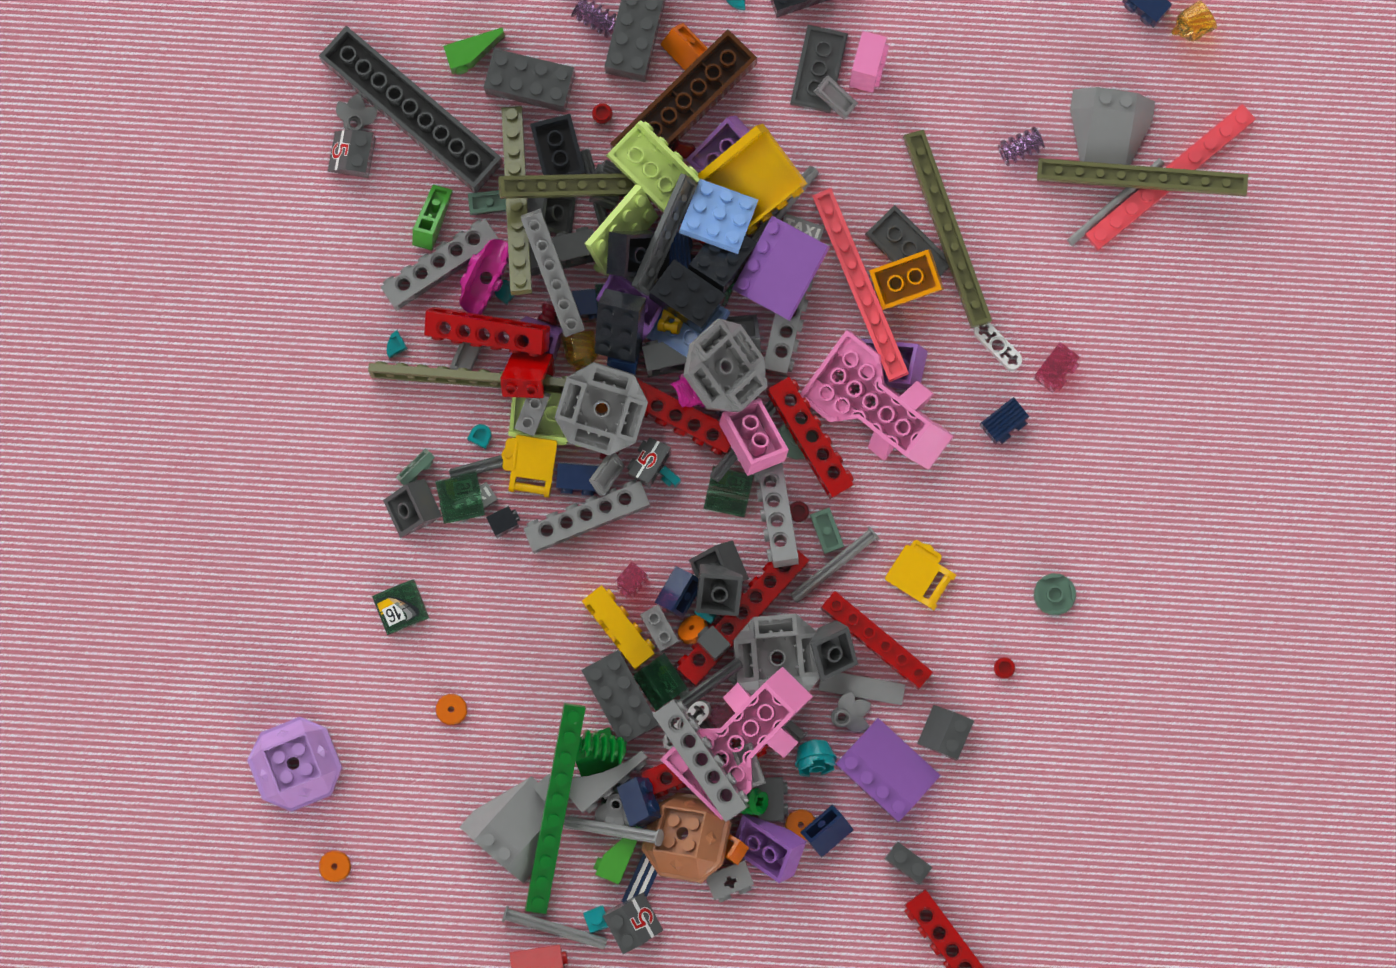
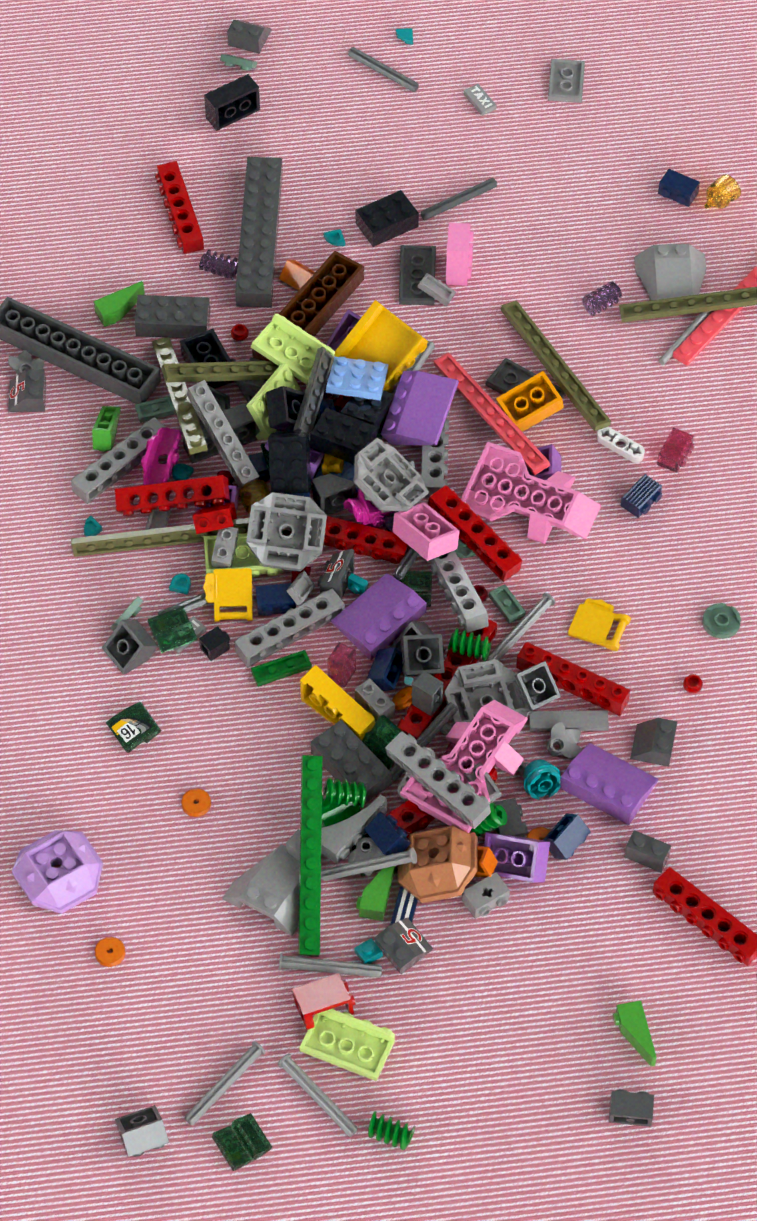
camera: 15 degrees left, 25 degrees down
none -> green tile [251,650,312,687]
none -> medium lavender slope [331,573,427,661]
none -> green piece [448,628,491,662]

